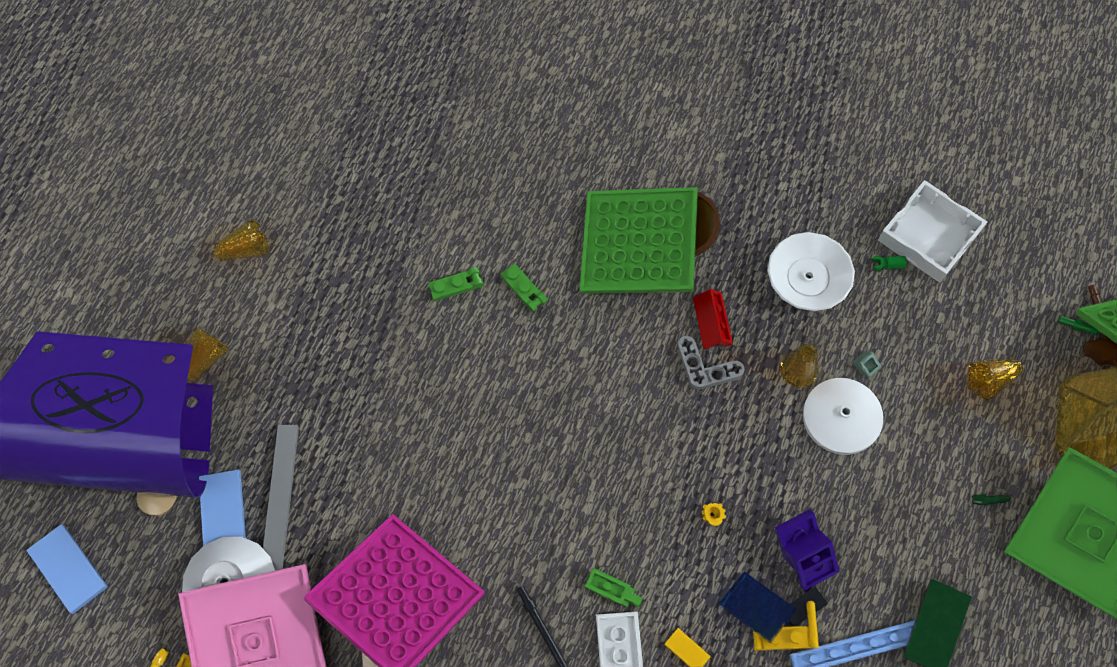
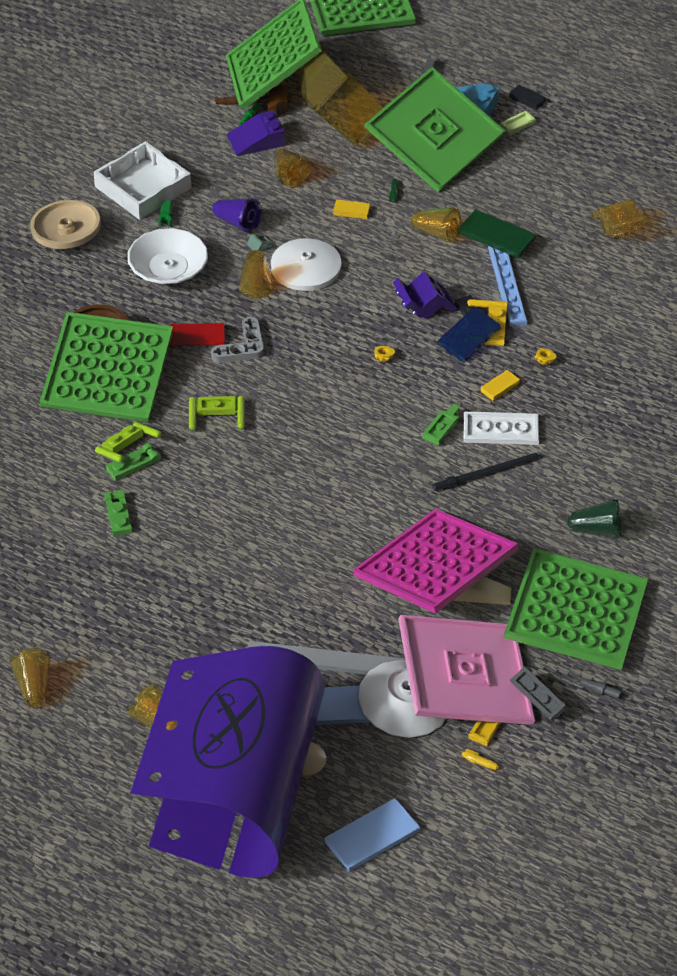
camera: 85 degrees left, 20 degrees down
none -> tan dish [30,200,101,249]
none -> lime plate [95,422,162,463]
none -> lime plate [189,396,245,430]
none -> dark purple cone [212,198,262,233]
none -> dark purple slope [227,111,285,156]
none -> yellow tile [333,199,370,219]
none -> clear yellow cone [411,207,461,242]

